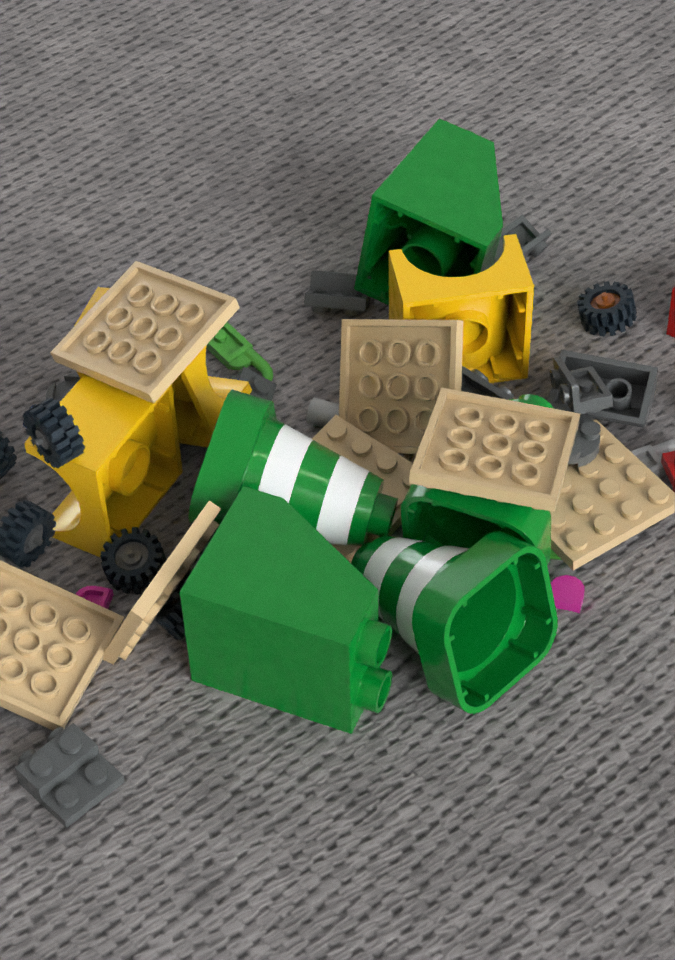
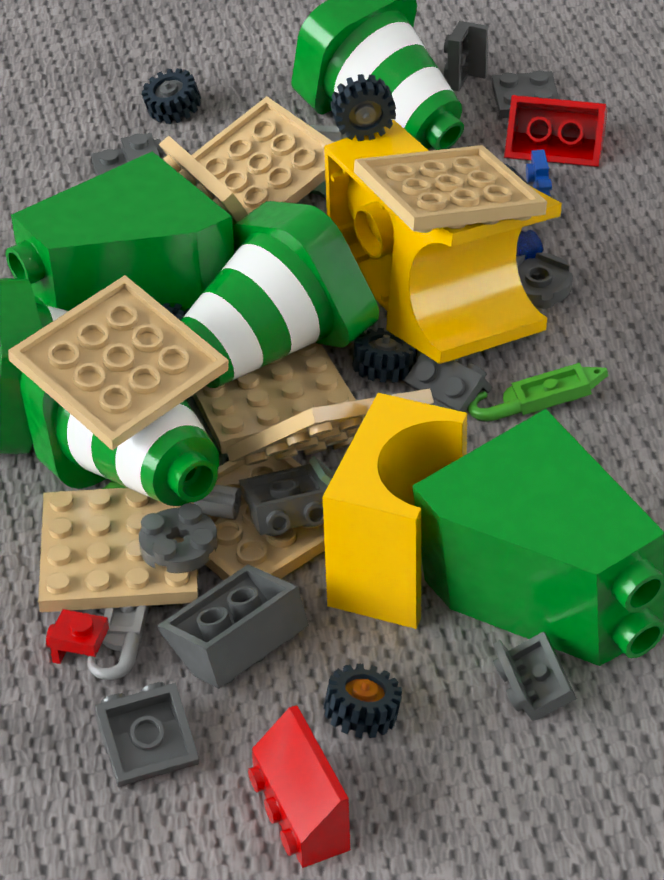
camera: 120 degrees right, 5 degrees down
dark grey bracket [549,356,613,414] -> none
dark pink tile [551,575,585,613] -> none

